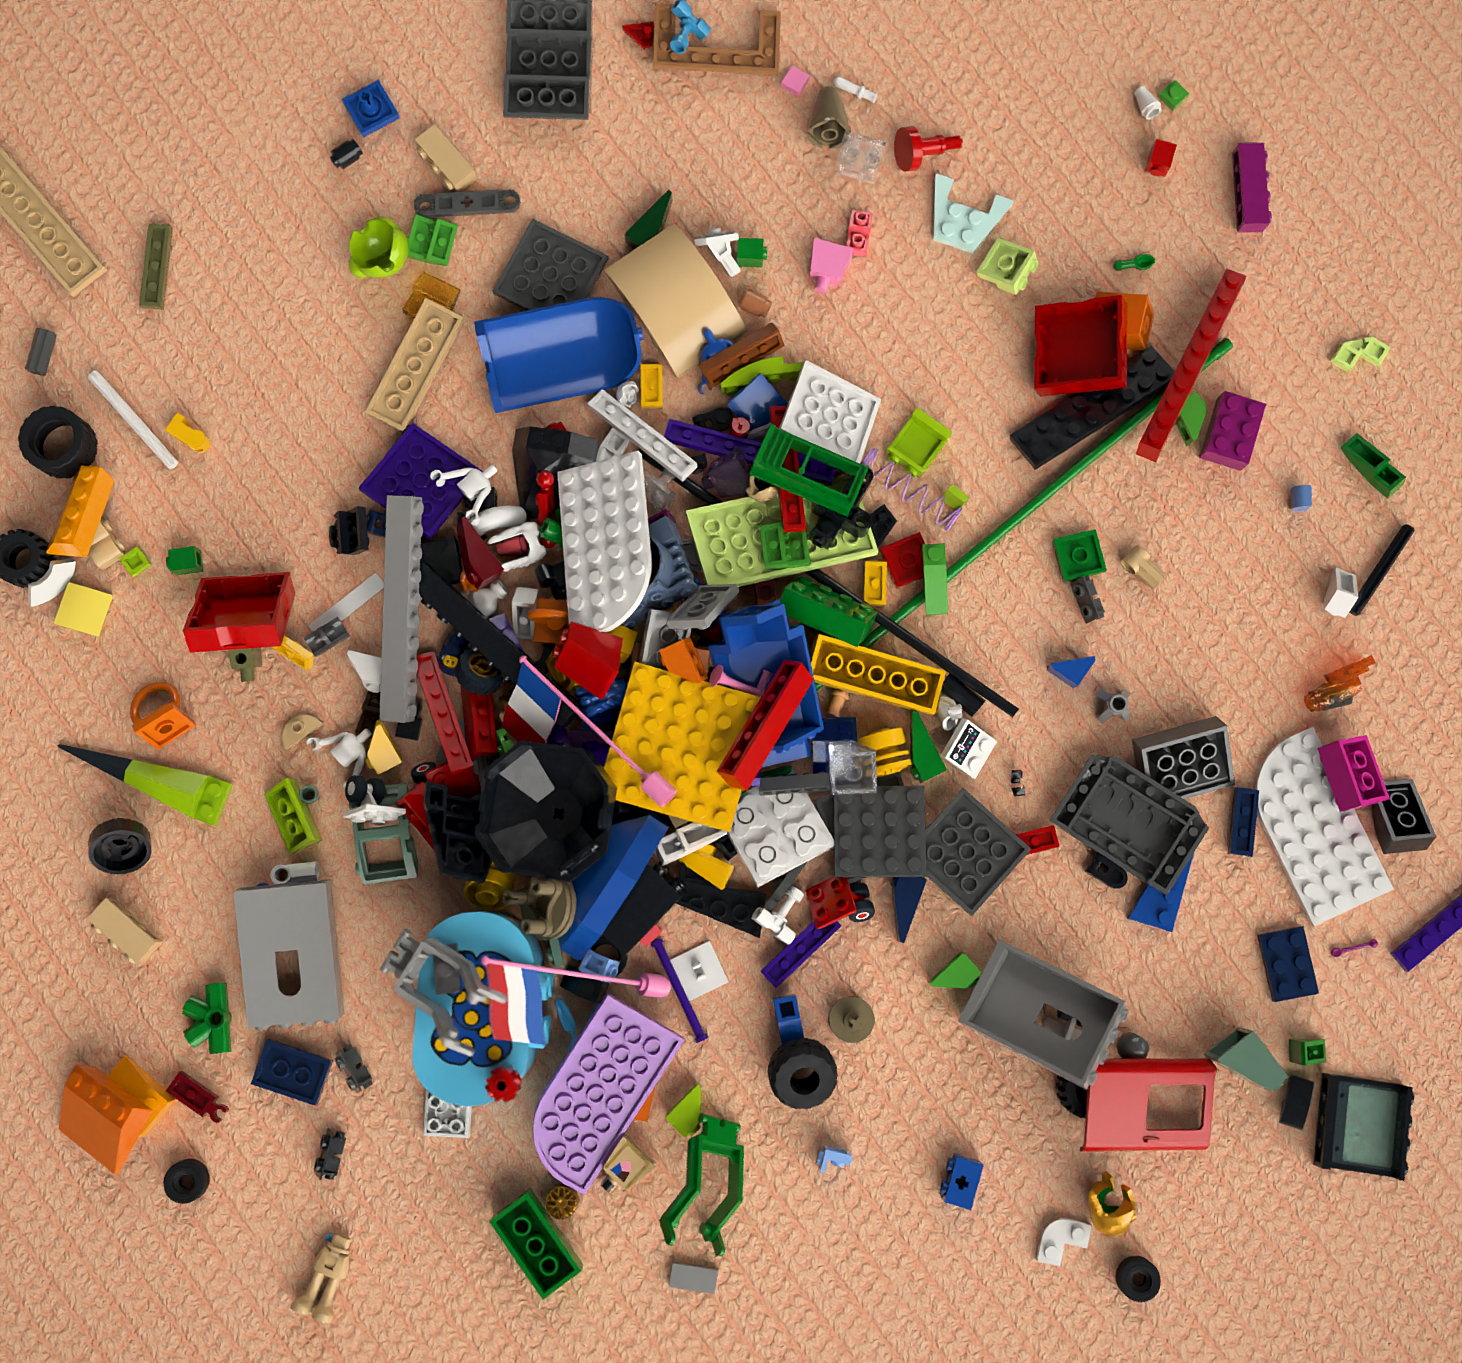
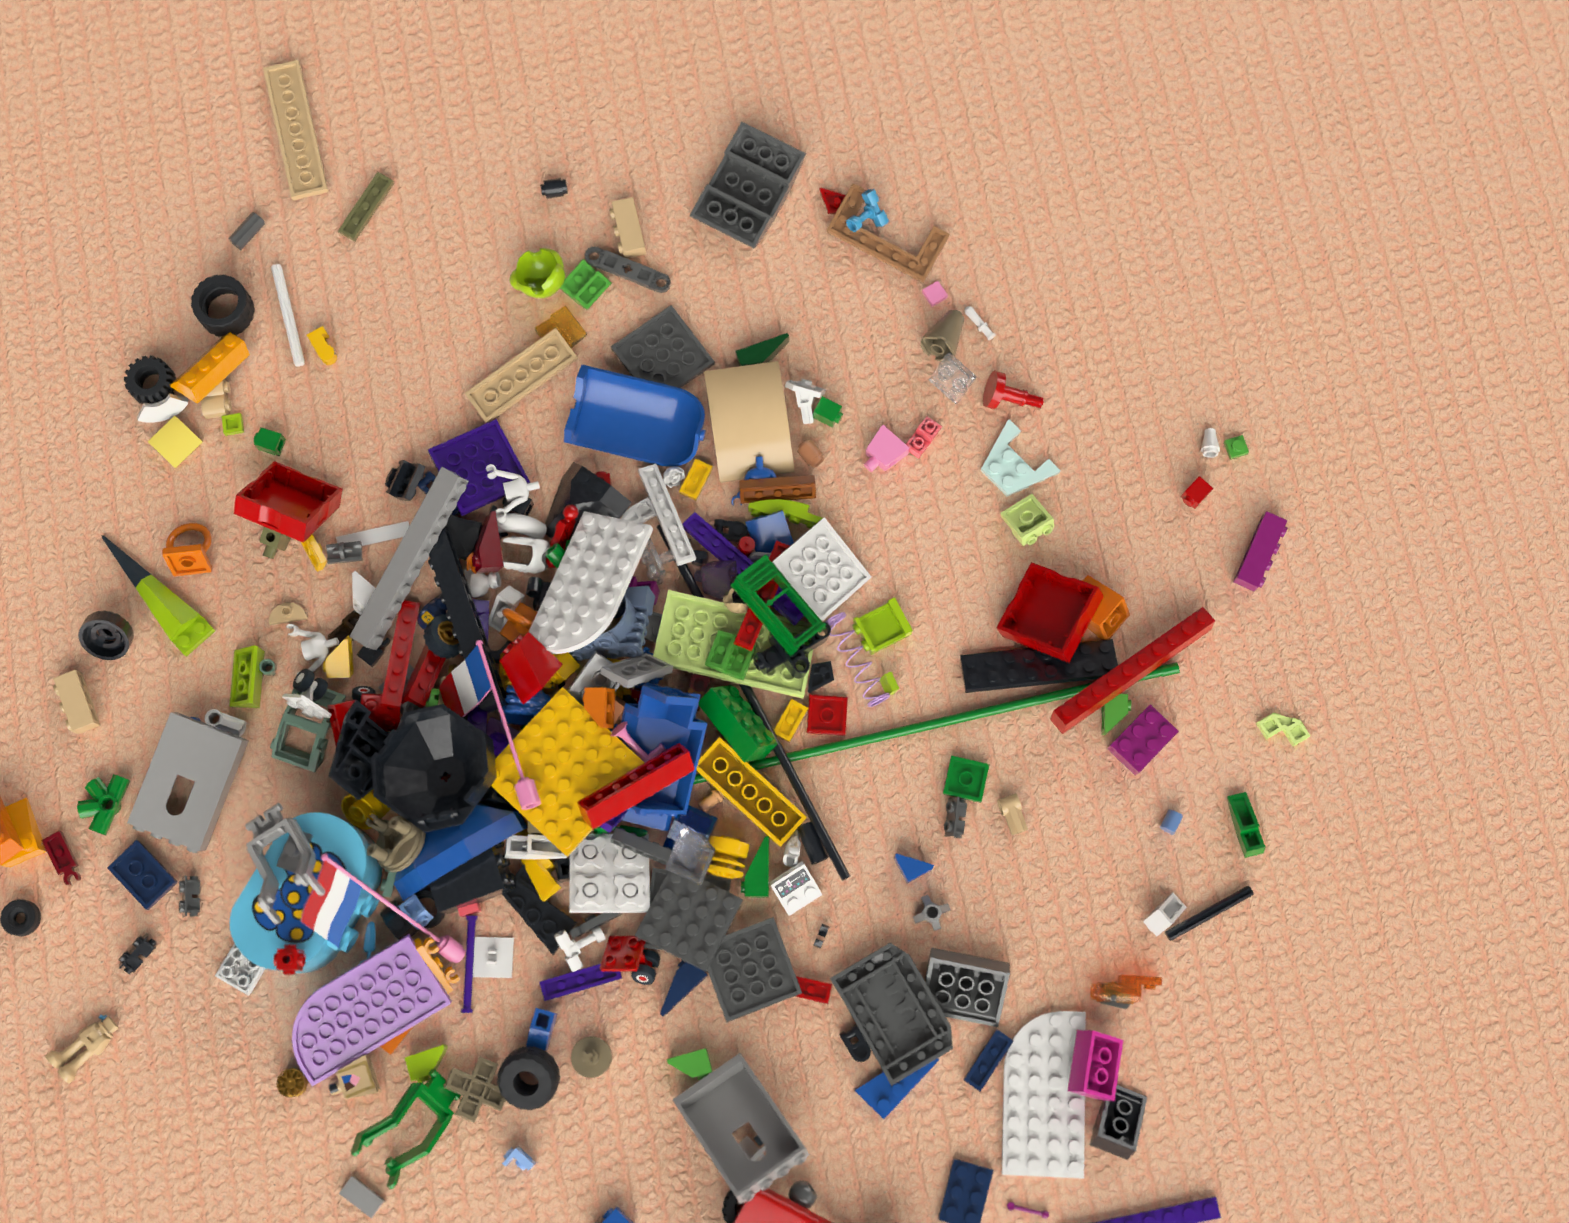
camera: 30 degrees right, 5 degrees down
blue plate [342,80,400,138] -> none
green brick [489,1188,583,1300] -> none
coral cone [497,534,529,556] -> none
bright green slope [921,543,948,616] -> none
green piece [1113,254,1155,271] -> none
none -> light orange plate [414,936,460,994]
none -> dark tan plate [444,1057,505,1123]

